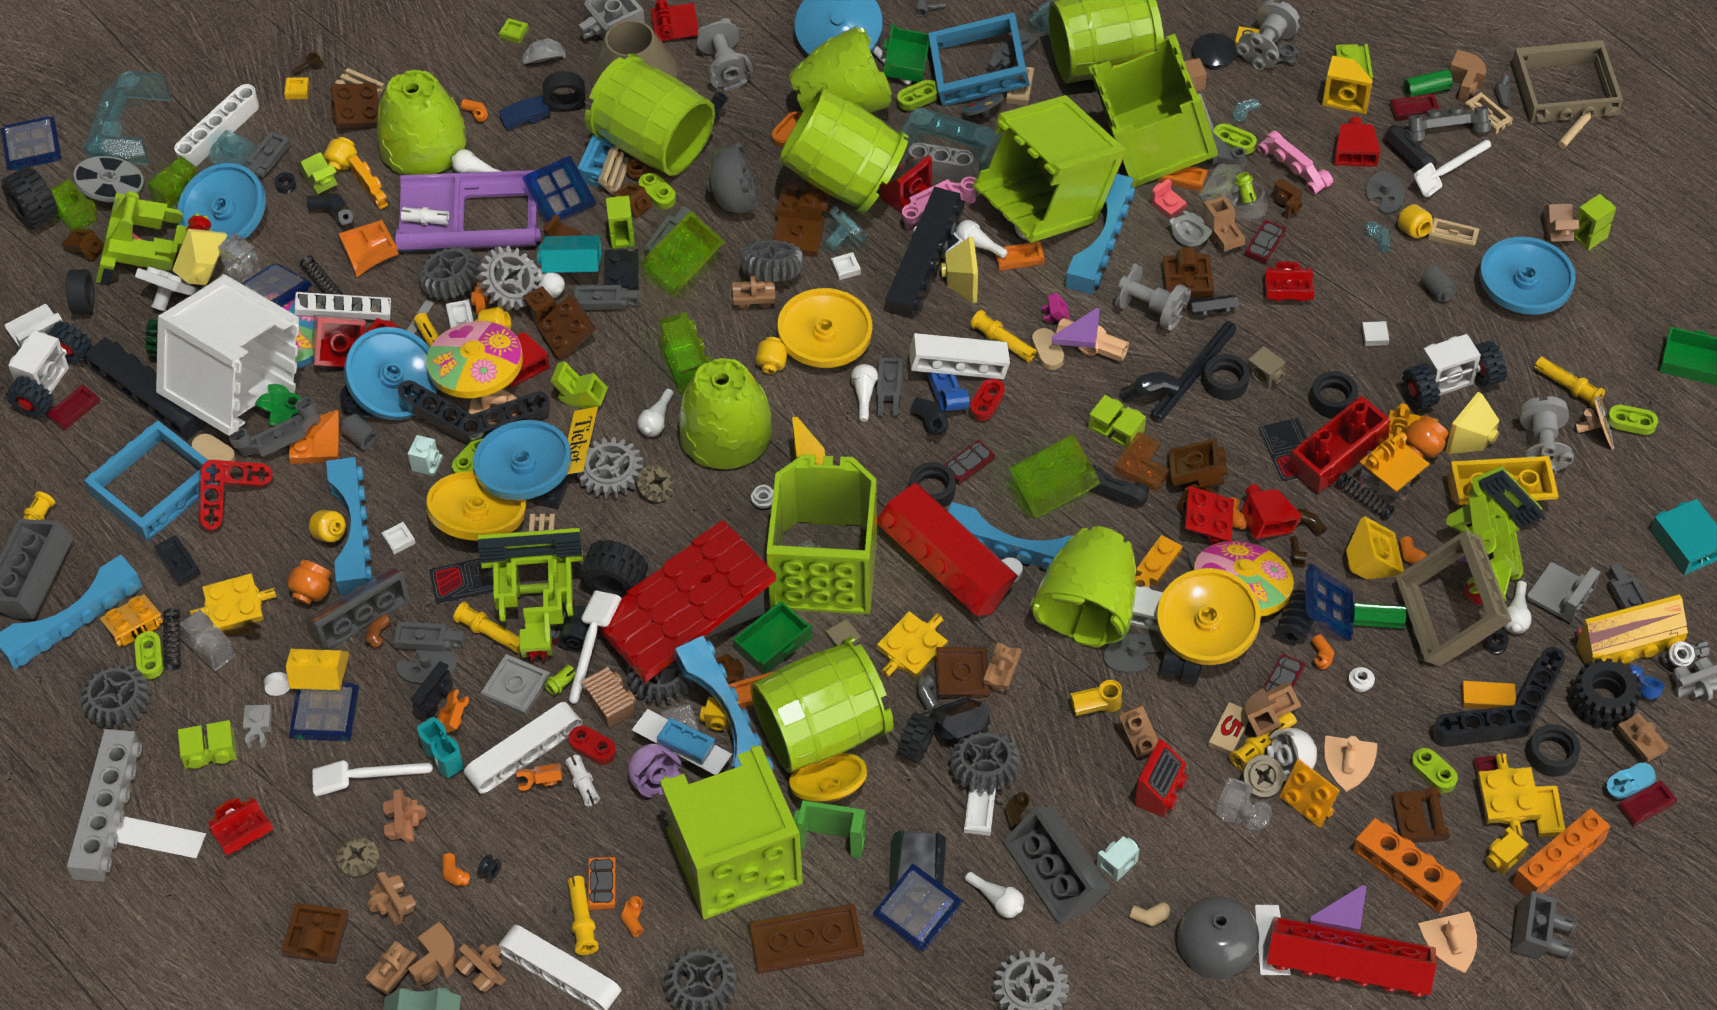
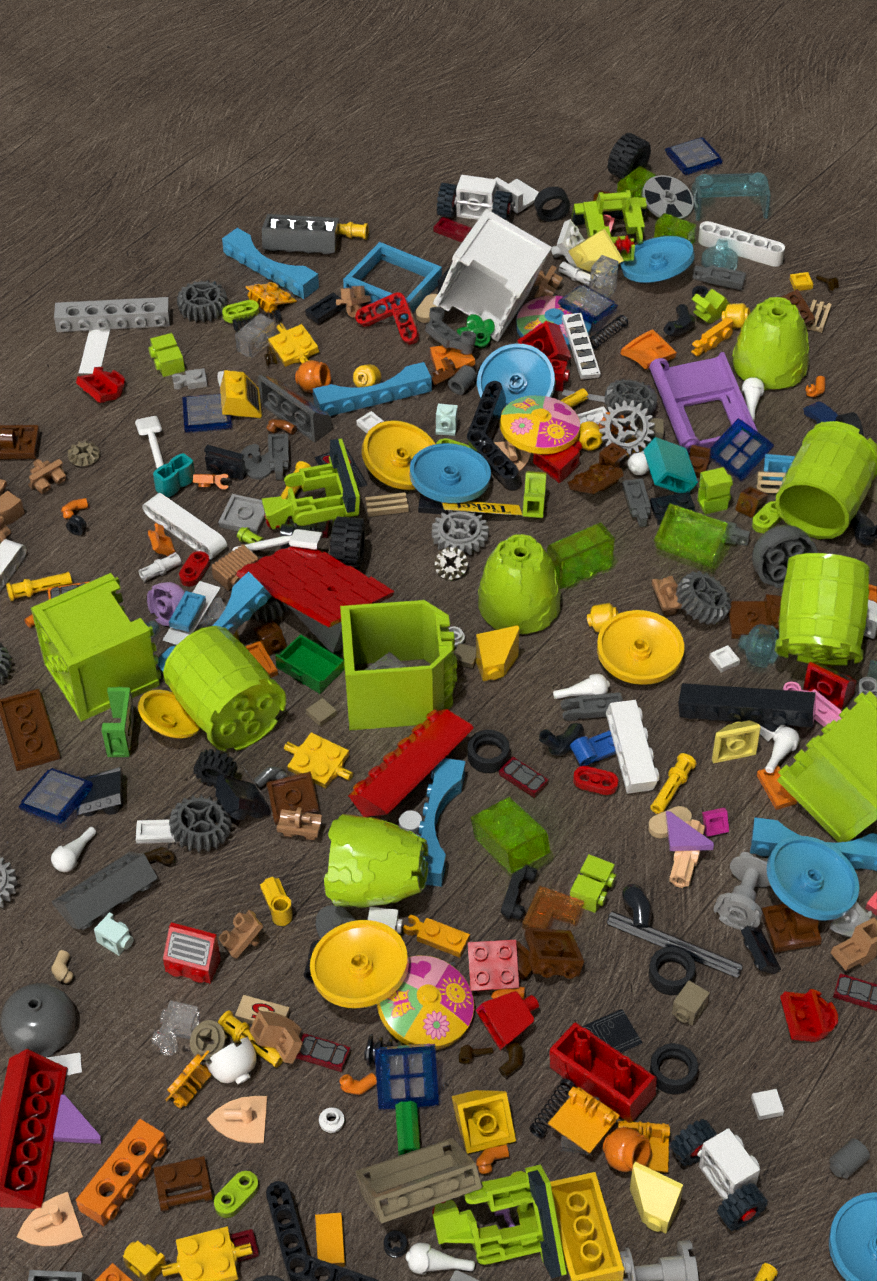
camera: 80 degrees right, 5 degrees down
nougat hips [383,789,426,843] -> none
white pin [401,207,450,226] -> none
none -> medium nougat hips [336,286,371,317]
none -> reddish brown bracket [431,357,456,386]
none -> dark azure dish [767,836,859,920]

